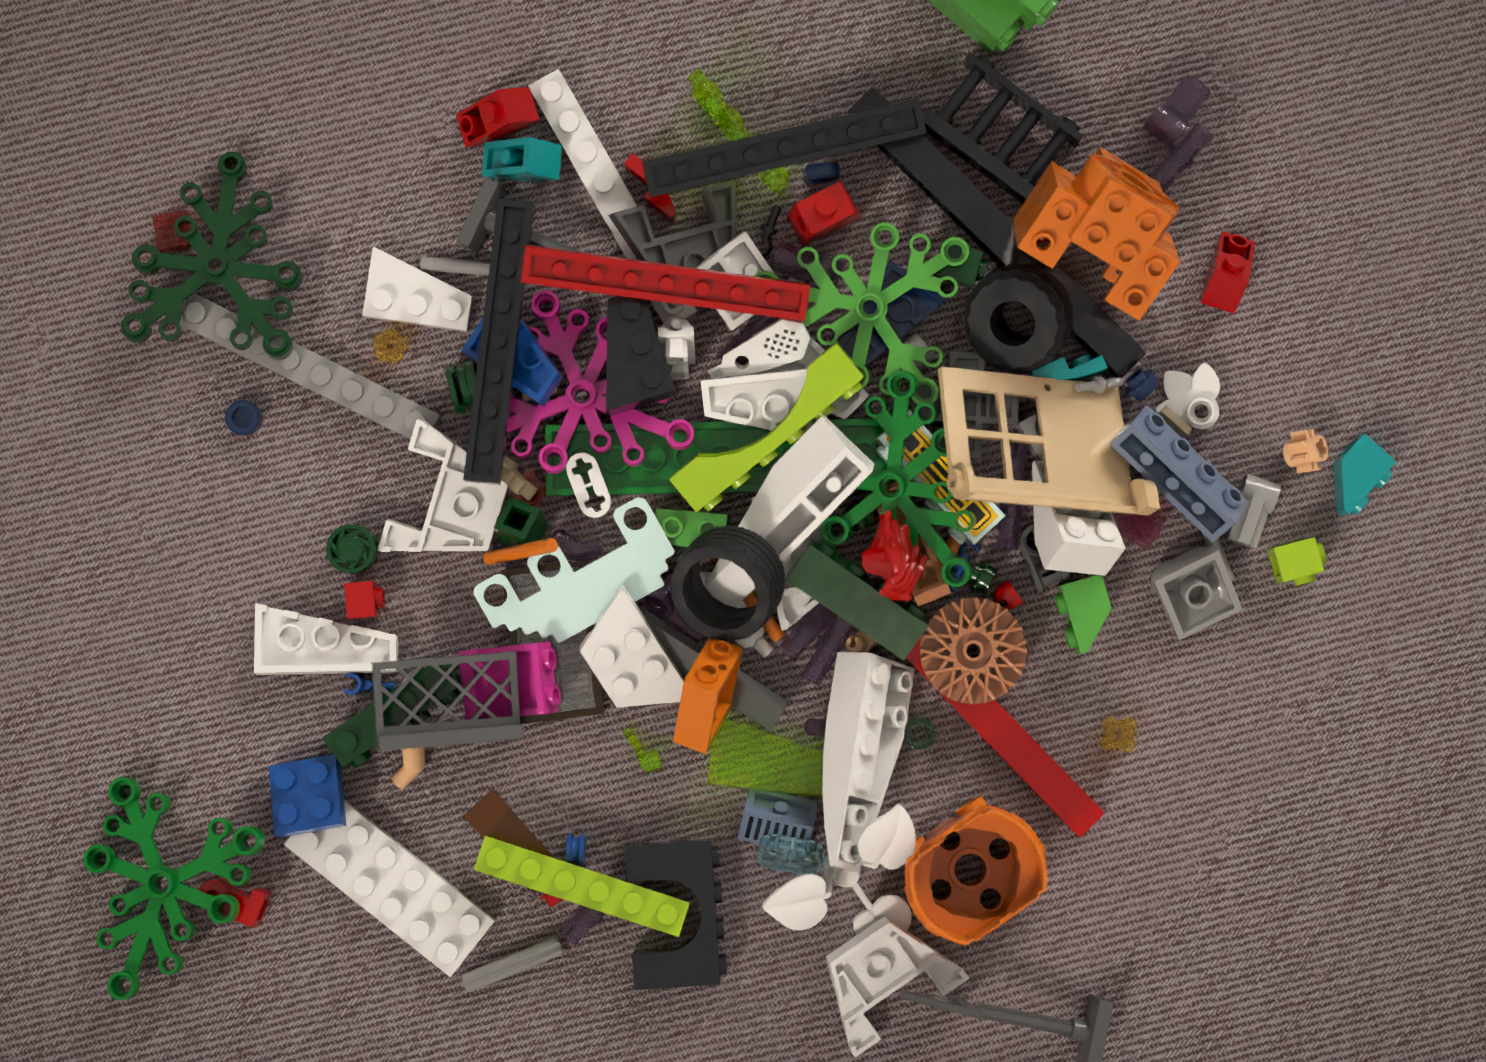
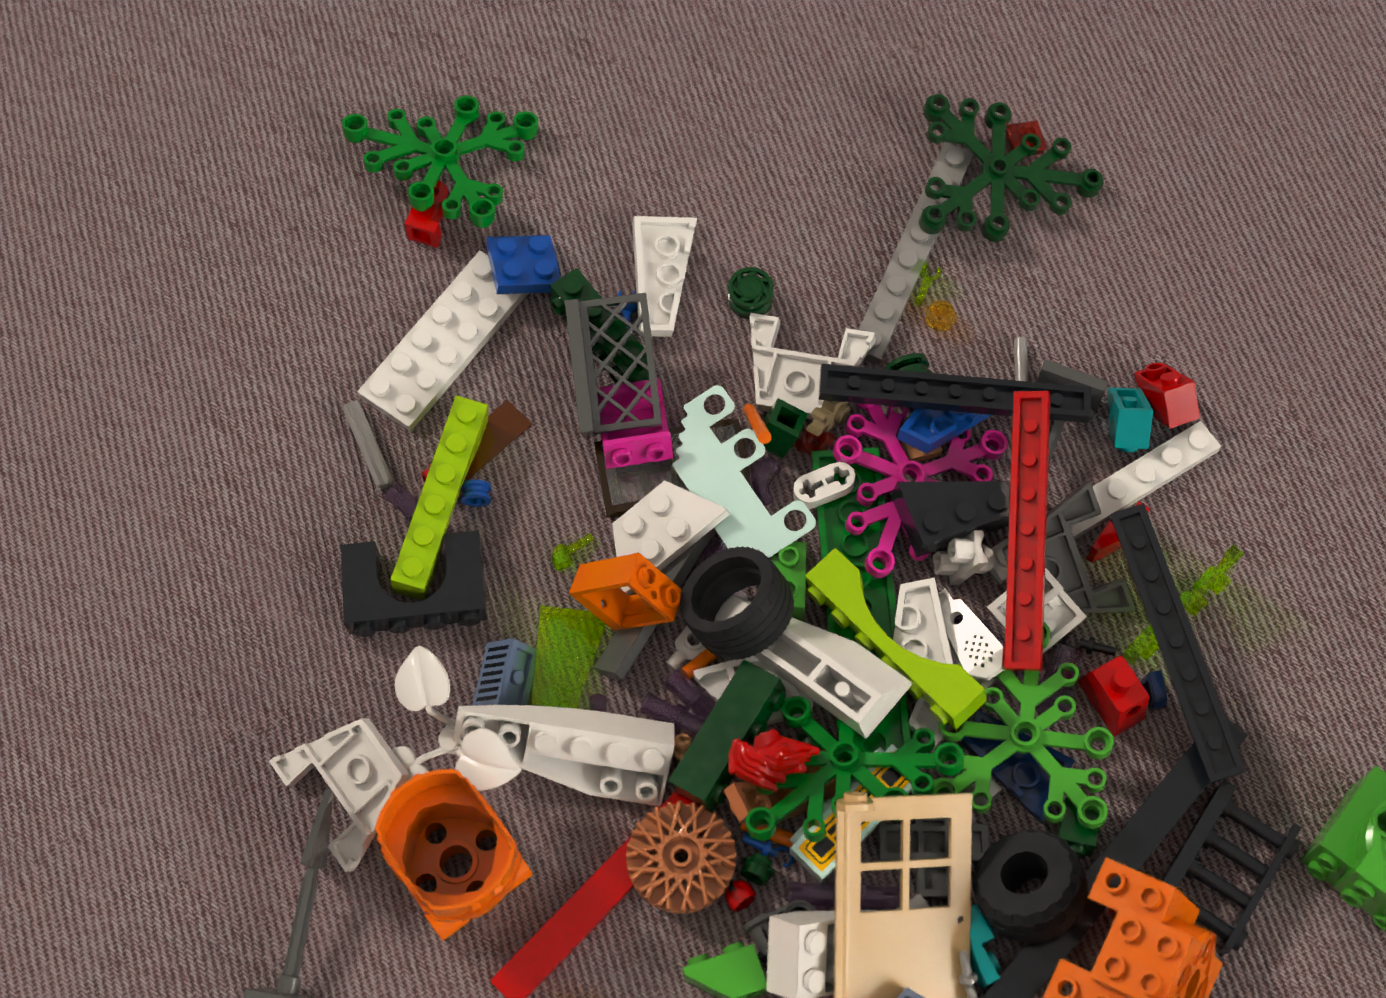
camera: 85 degrees right, 20 degrees down
dark blue tile [225,400,262,436] -> none
red plate [344,581,385,619] -> none
white wing [362,247,473,332] -> none
light nougat arm [390,747,425,790] -> none
clear light blue beam [756,834,825,875] -> none
clear green bush [904,717,936,750] -> none
none -> clear neon green hand [914,262,942,306]

